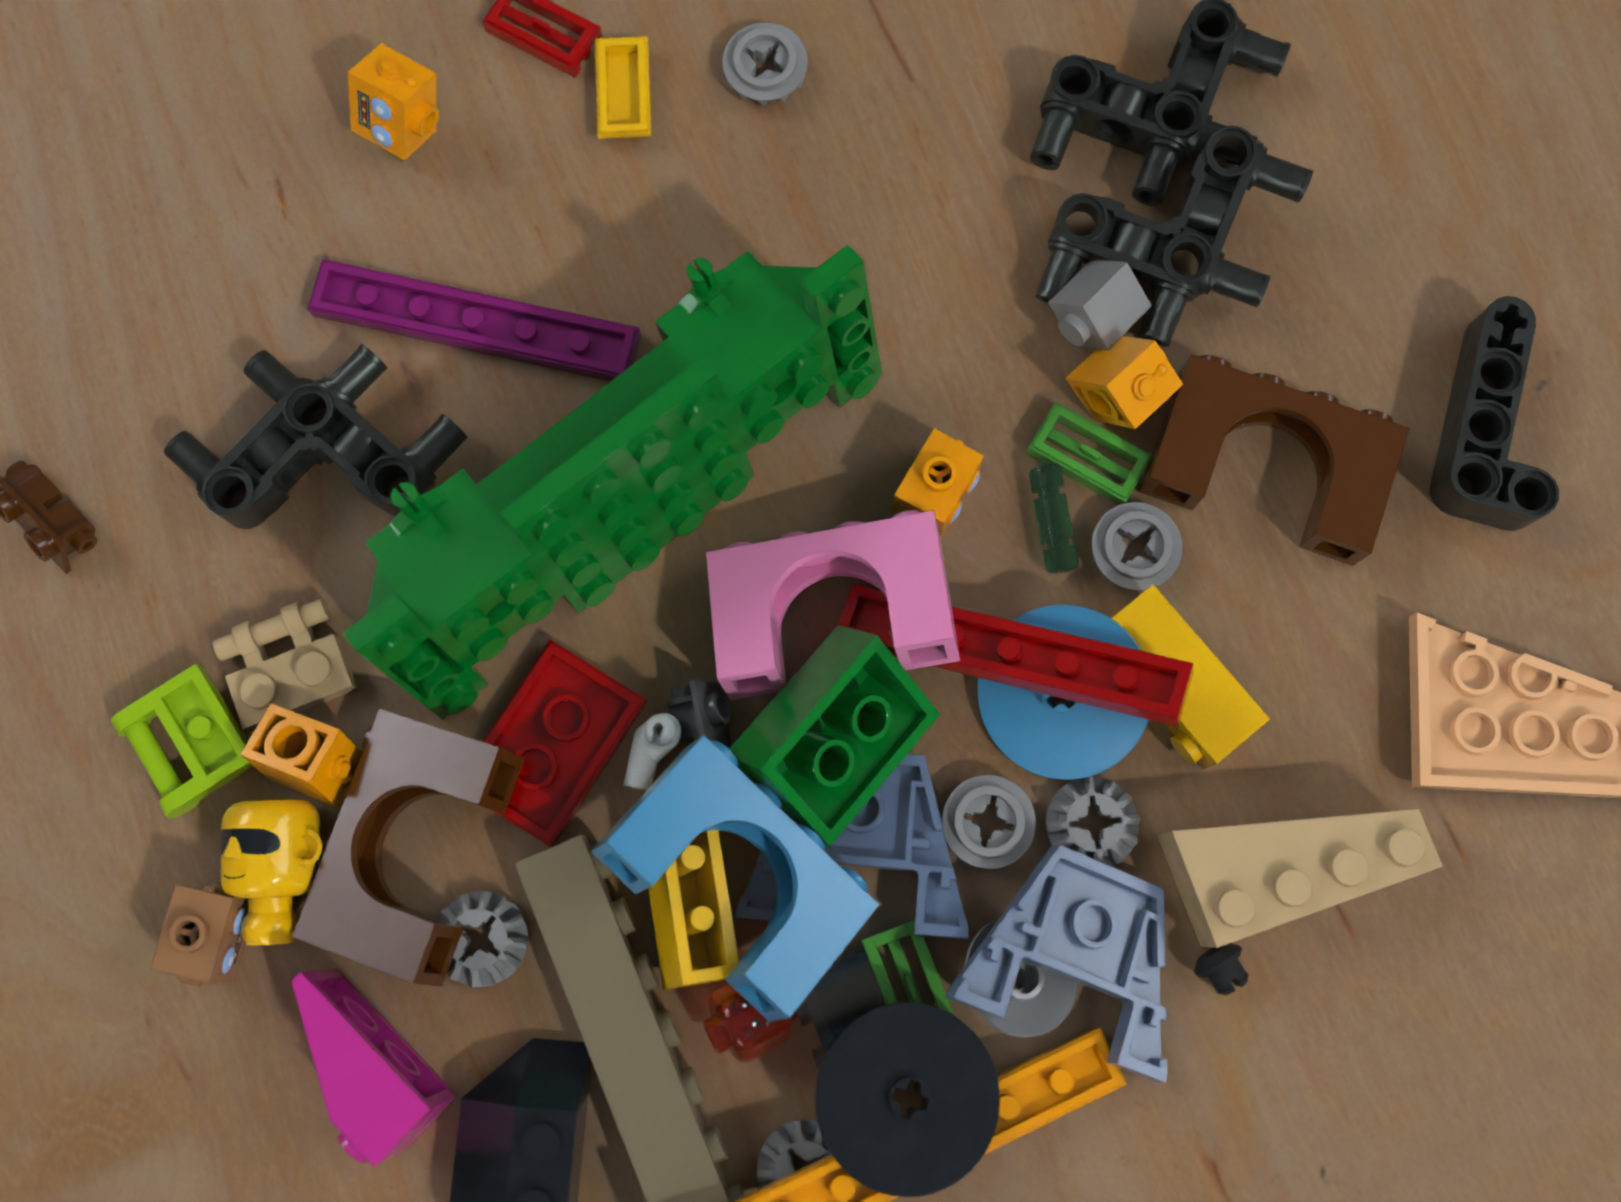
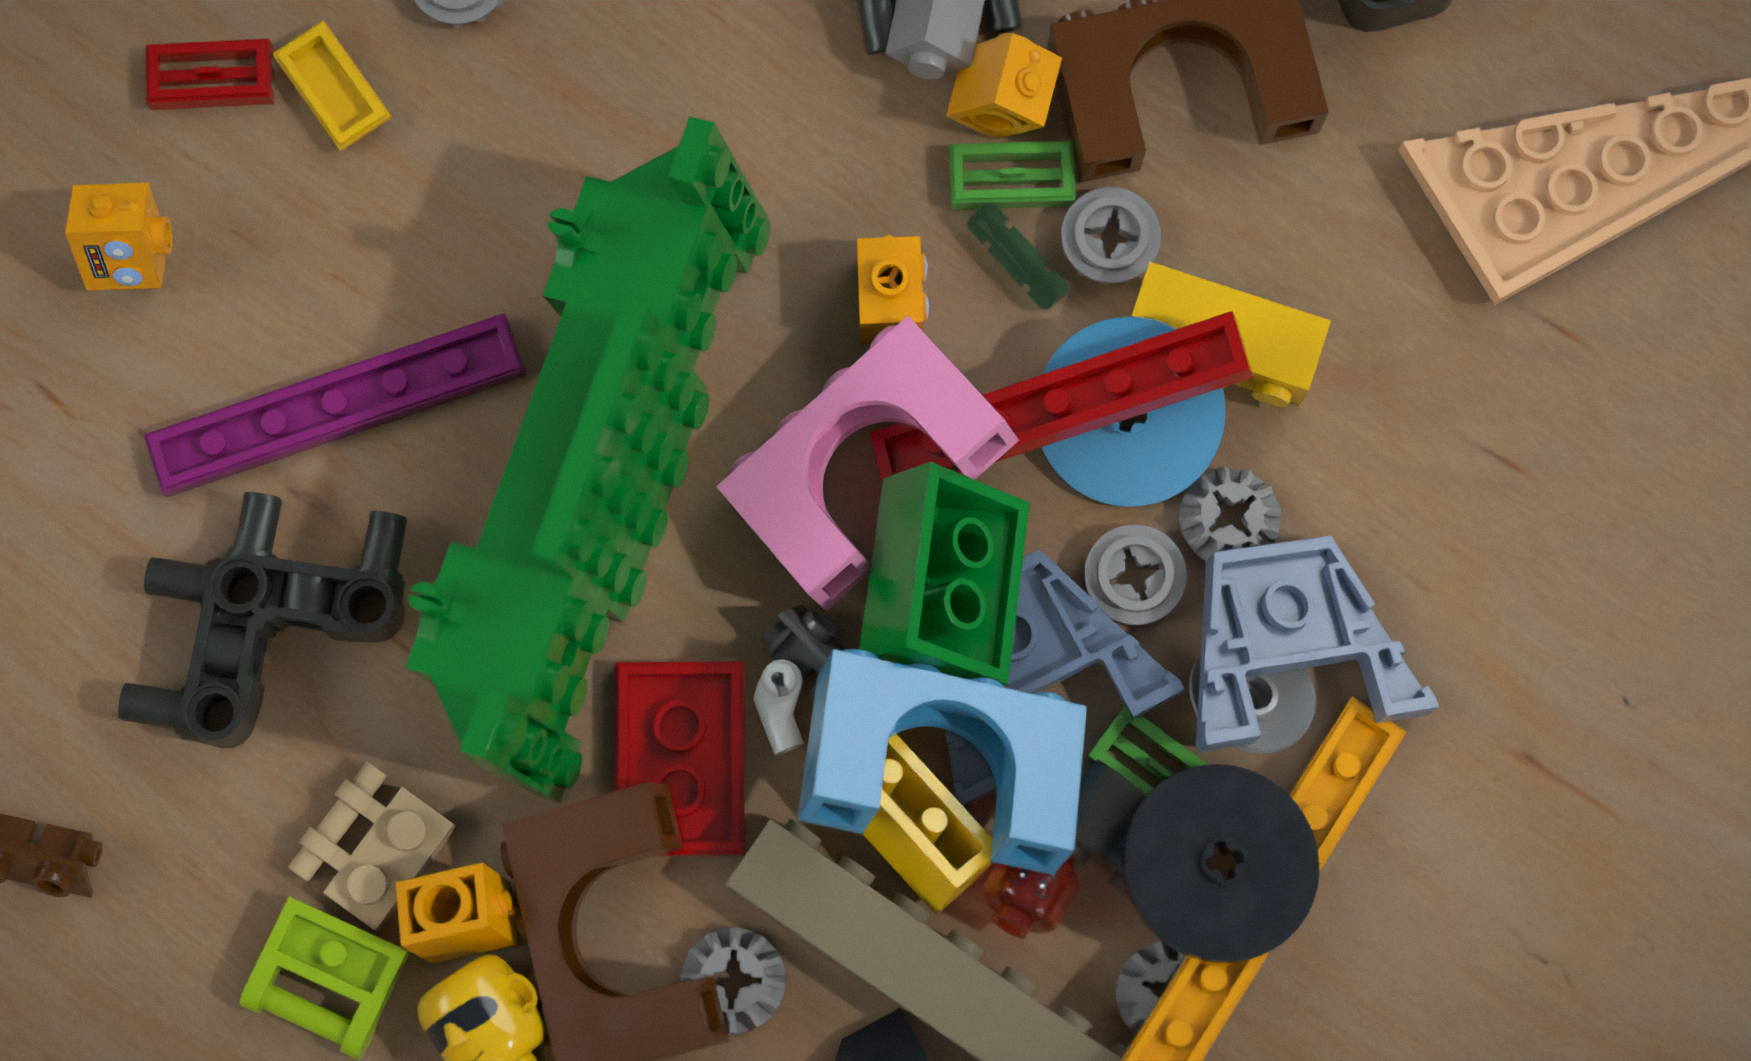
camera: 35 degrees left, 0 degrees up
tan wedge [1157,809,1443,948] -> none
black piece [1194,943,1249,995] -> none

